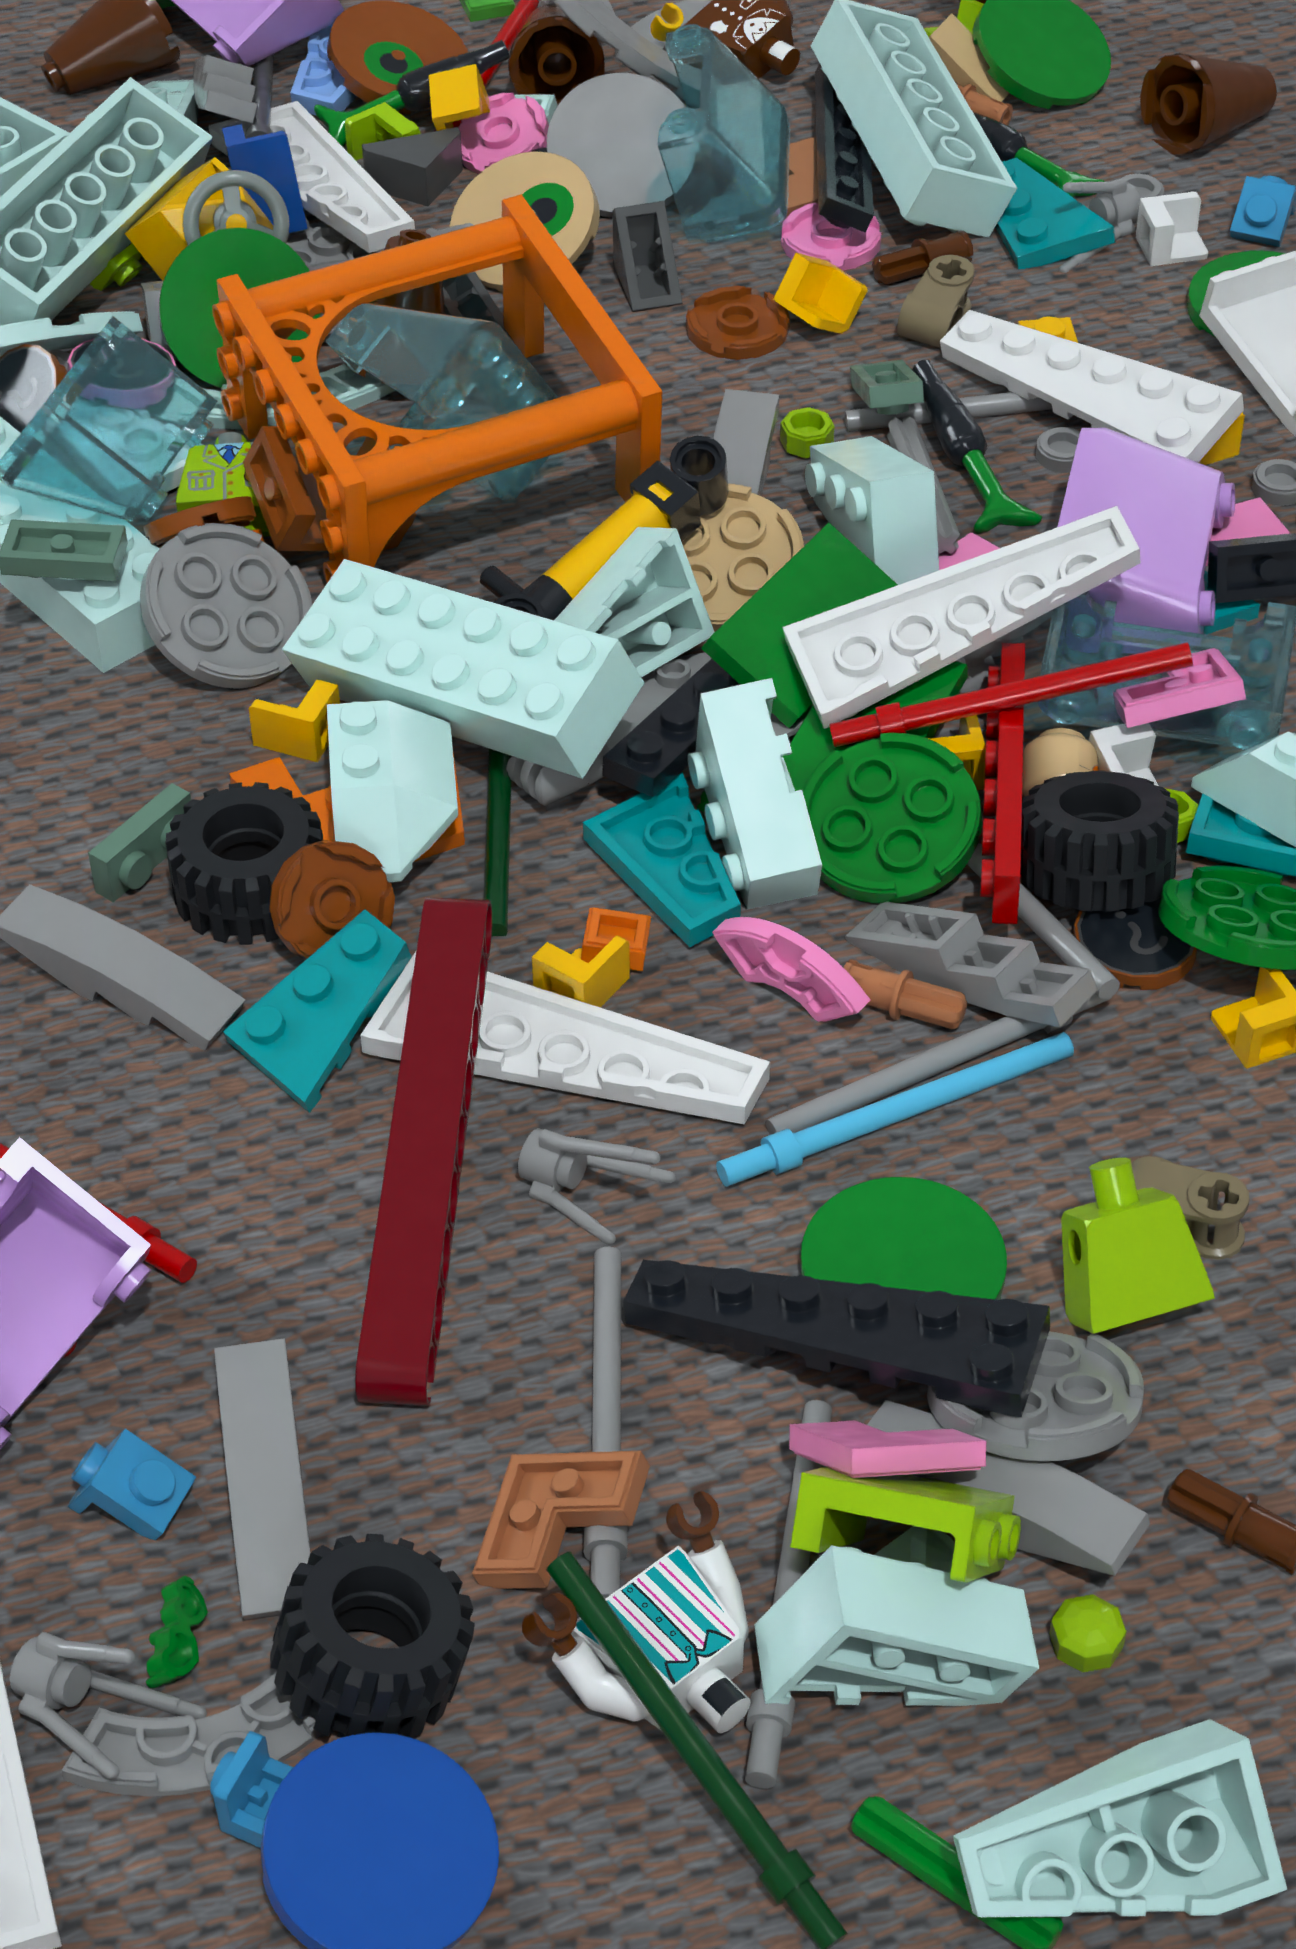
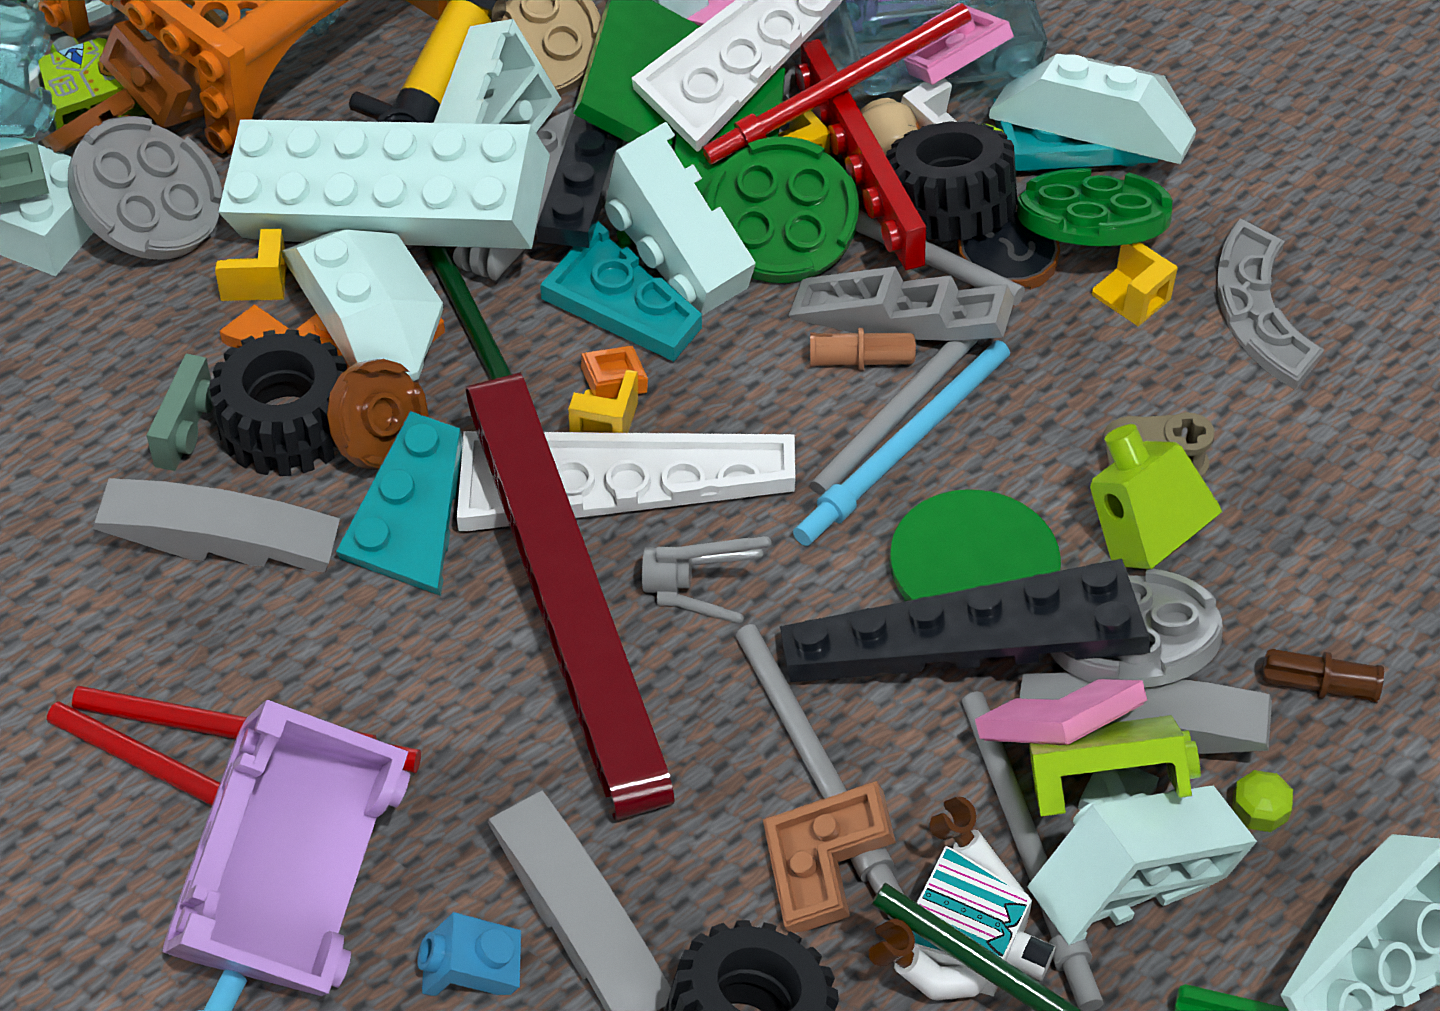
camera: 25 degrees left, 5 degrees up
bright pink tile [712,917,870,1022] -> none

